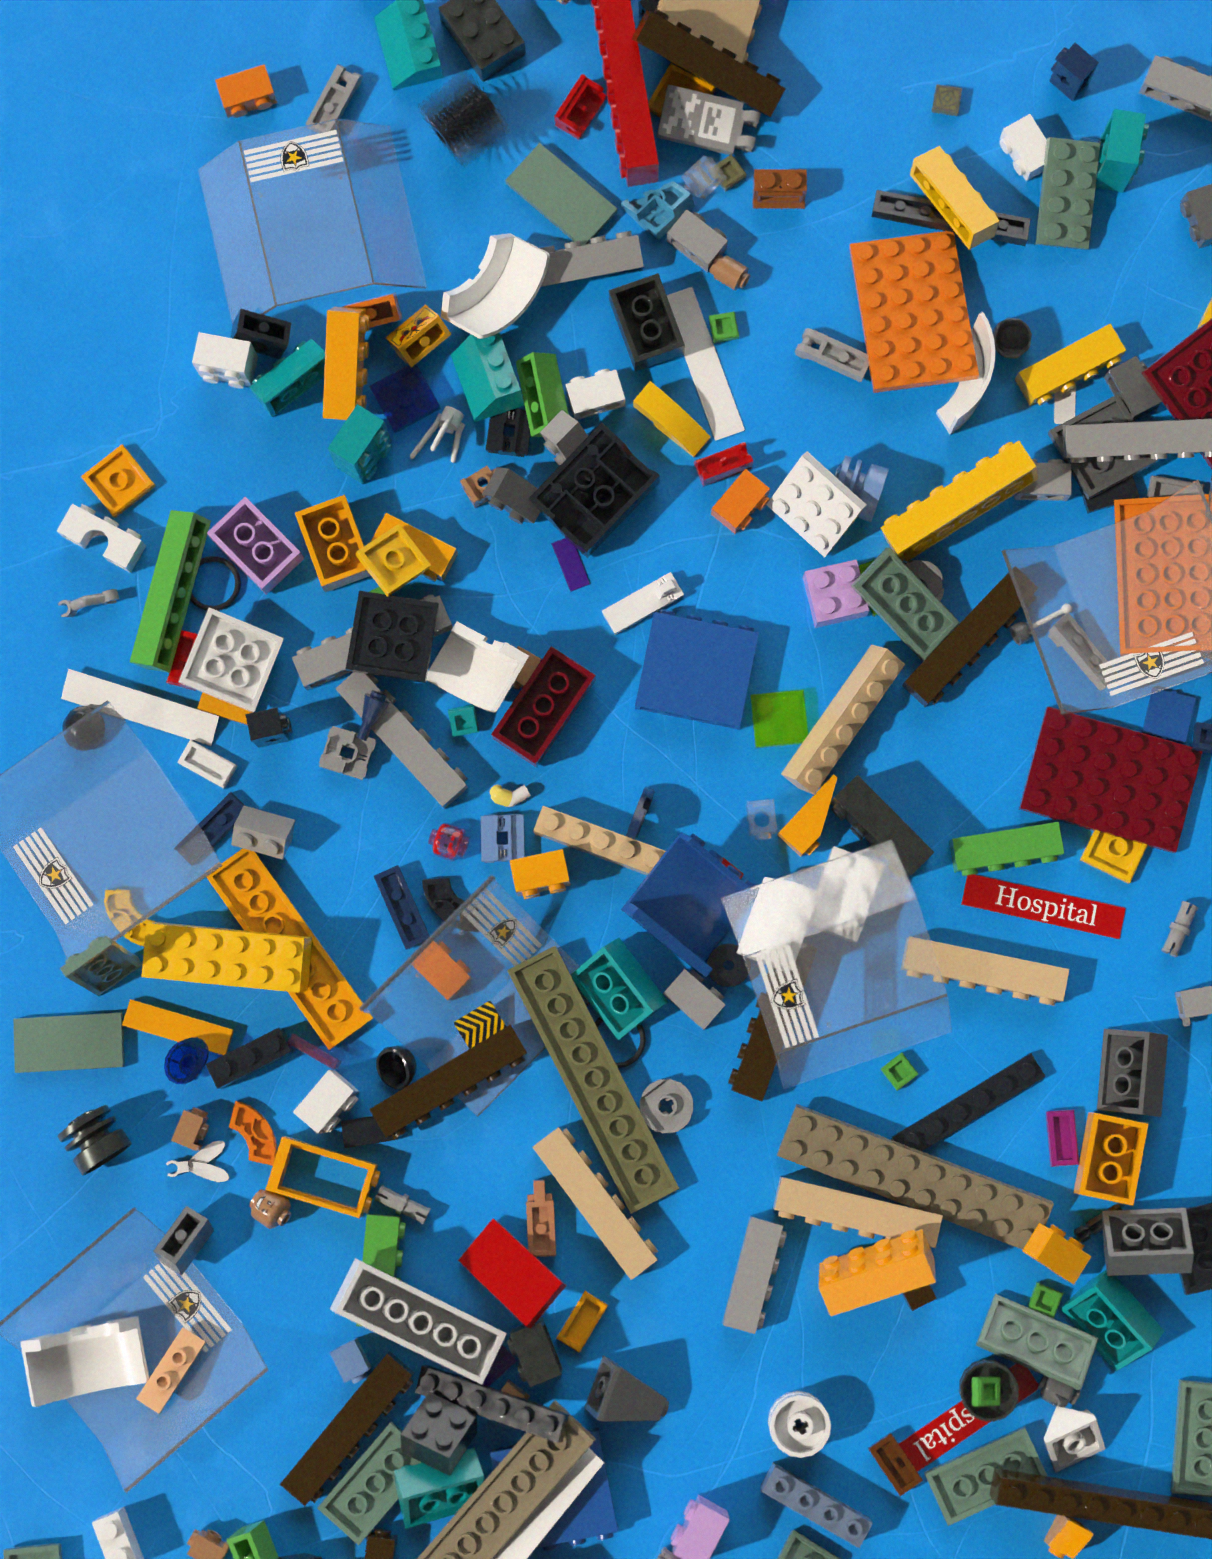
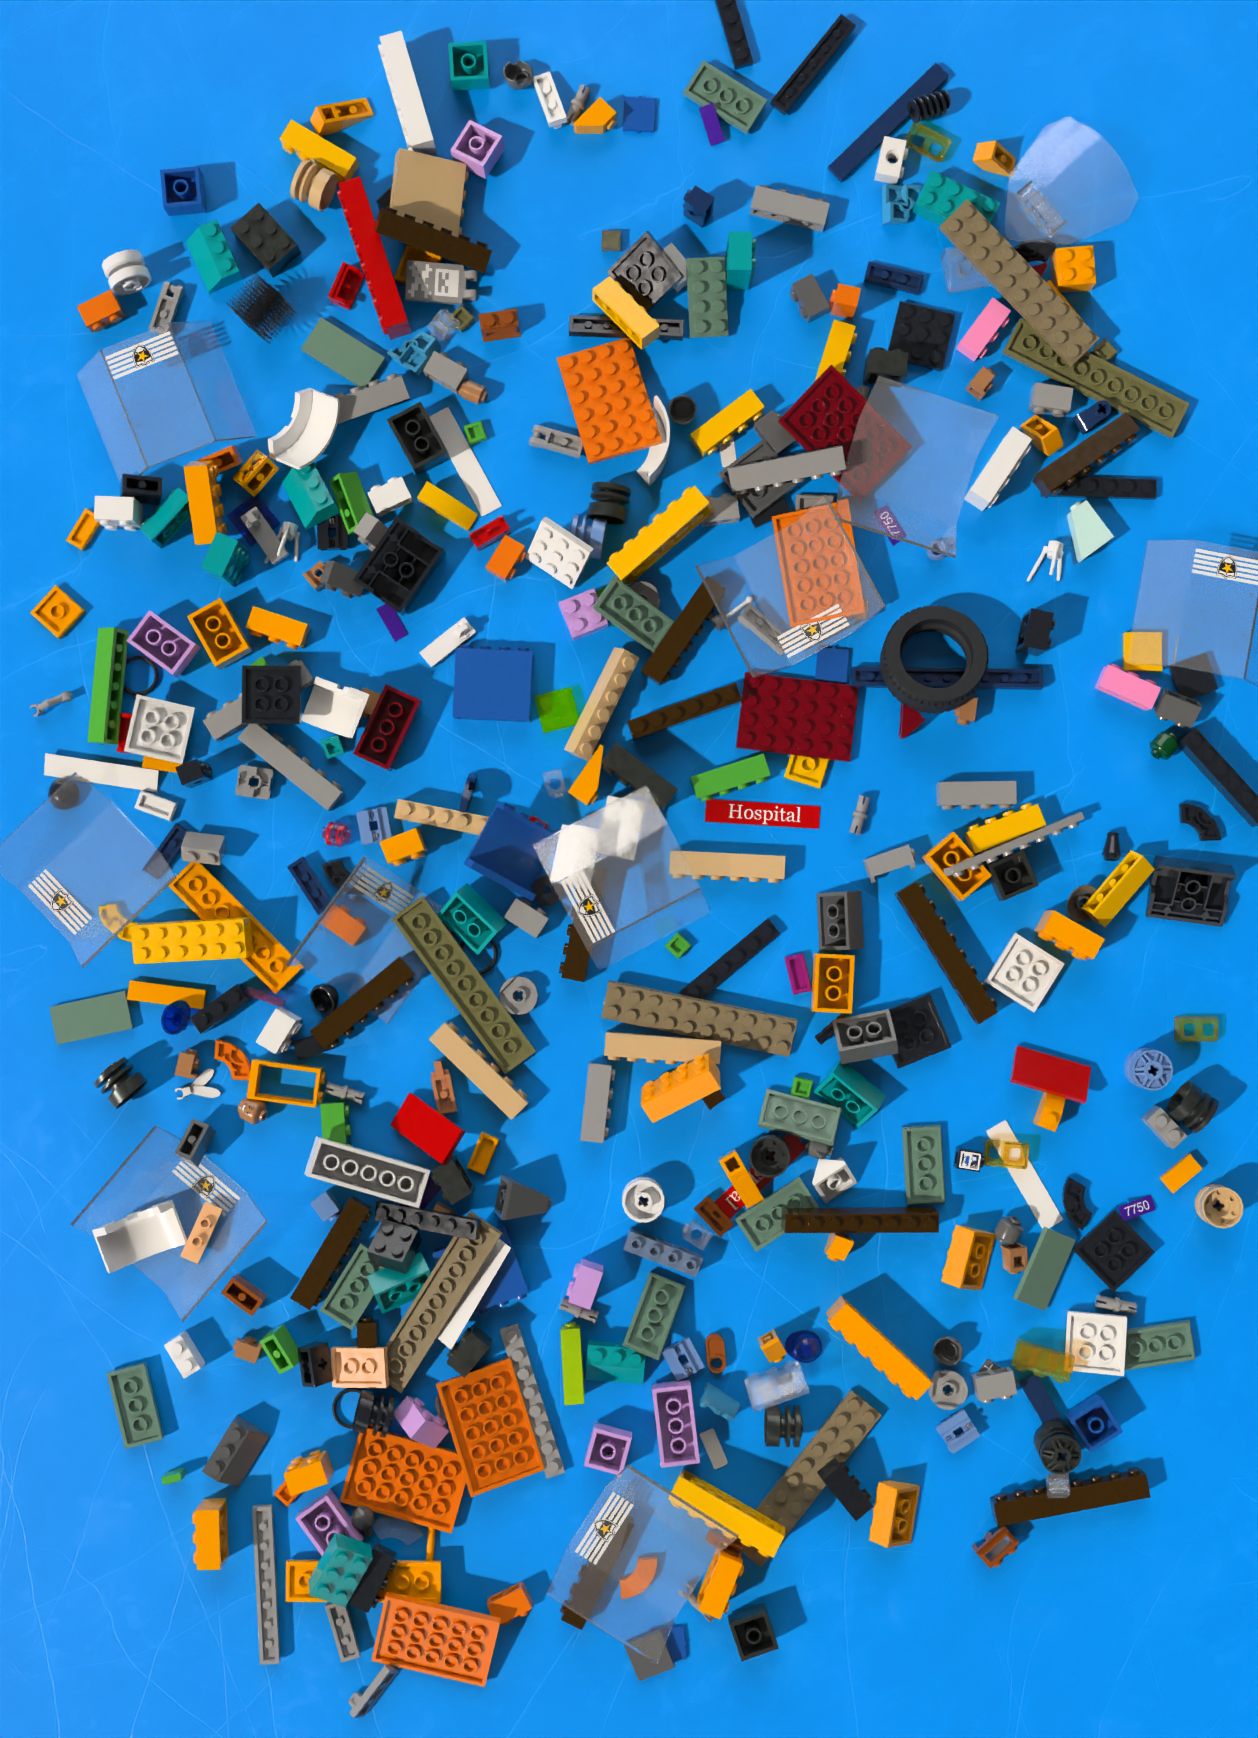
camera: 20 degrees left, 5 degrees up
white arch [57,504,146,573] -> none
sand green plate [60,936,143,996] -> none
yellow plate [355,524,431,597] -> none
dark blue cone [357,690,390,741] -> none
sticker [454,1000,506,1049] -> none
arm [489,785,531,807] -> none
bright green tile [972,1377,1000,1407] -> none
light orange brick [1022,1223,1091,1284] -> none
none -> light orange tile [66,508,100,551]
none -> white wheel [102,249,152,295]
none -> dark orange brick [221,1273,268,1316]
none -> light grey hinge [240,507,290,565]
none -> pearl dark grey wheel [587,482,631,525]
none -> plate [607,231,685,313]
none -> dark brown brick [627,683,742,742]
none -> clear brick [682,1219,713,1251]
none -> light orange slope [718,1149,764,1209]

